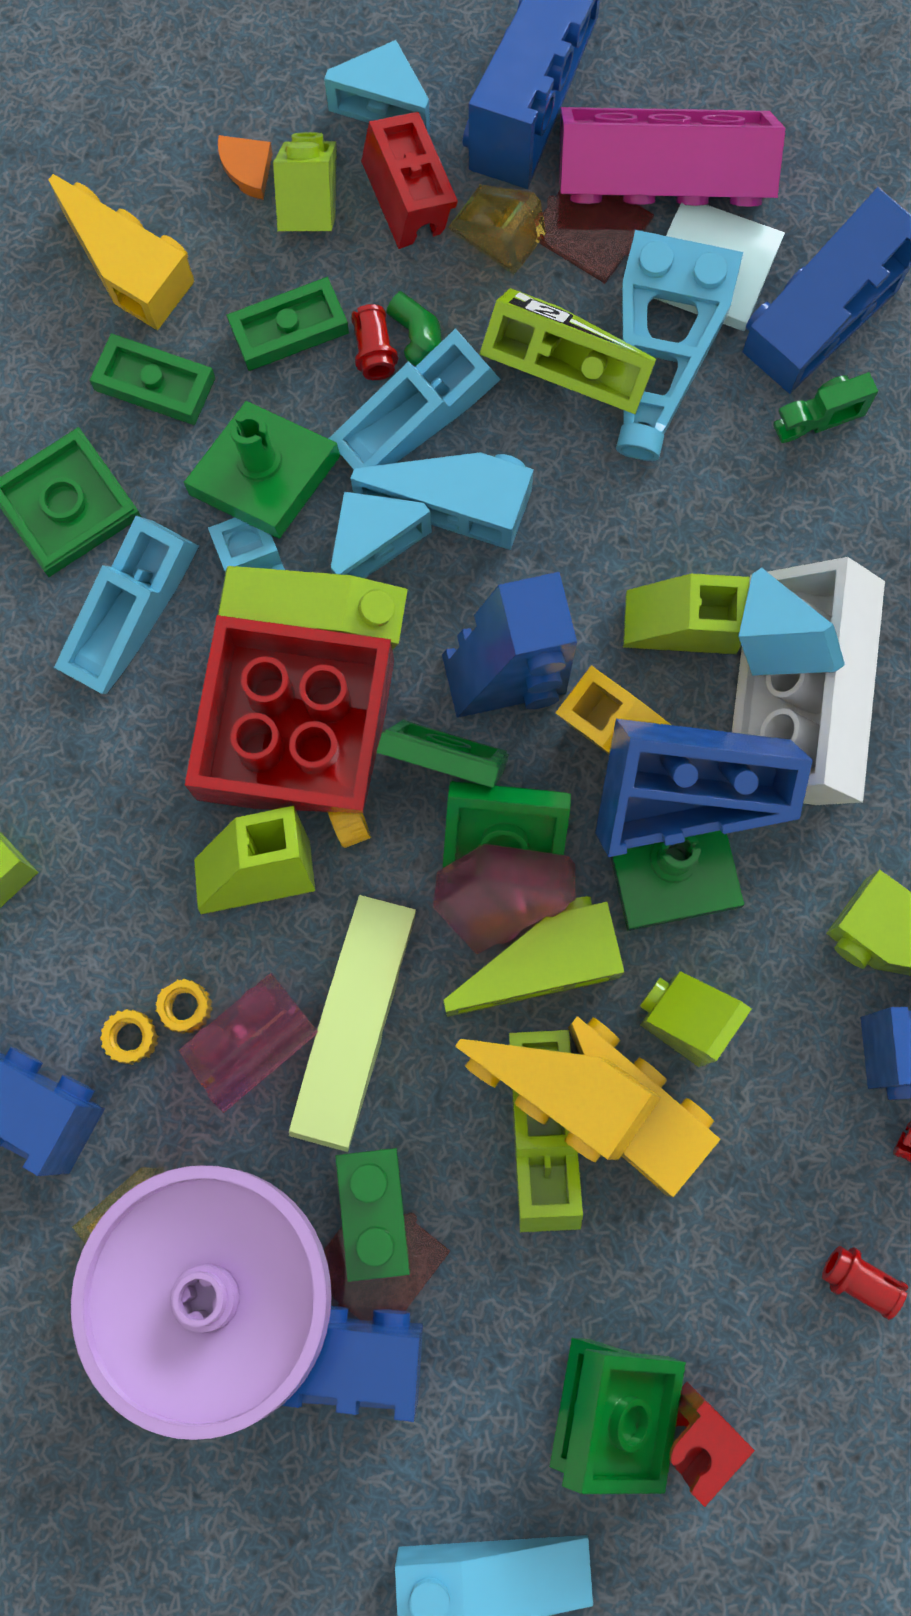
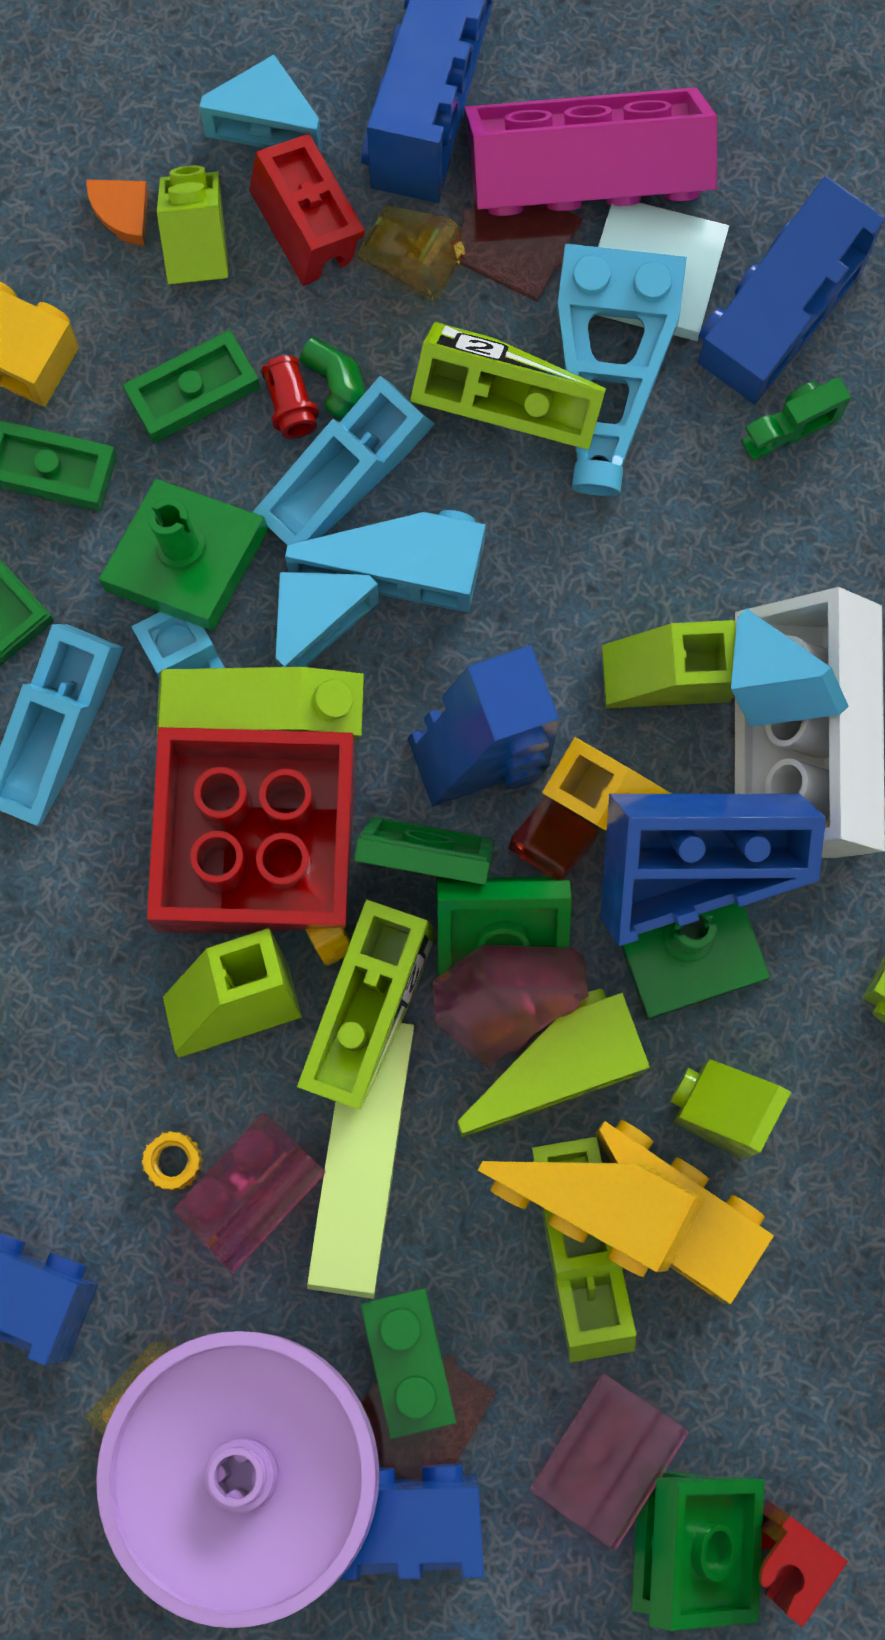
camera: 10 degrees left, 0 degrees up
yellow axle [100,1009,159,1065] -> none
none -> lime slope [297,899,437,1110]
none -> clear red tile [508,796,599,881]
none -> clear pink plate [530,1373,689,1550]

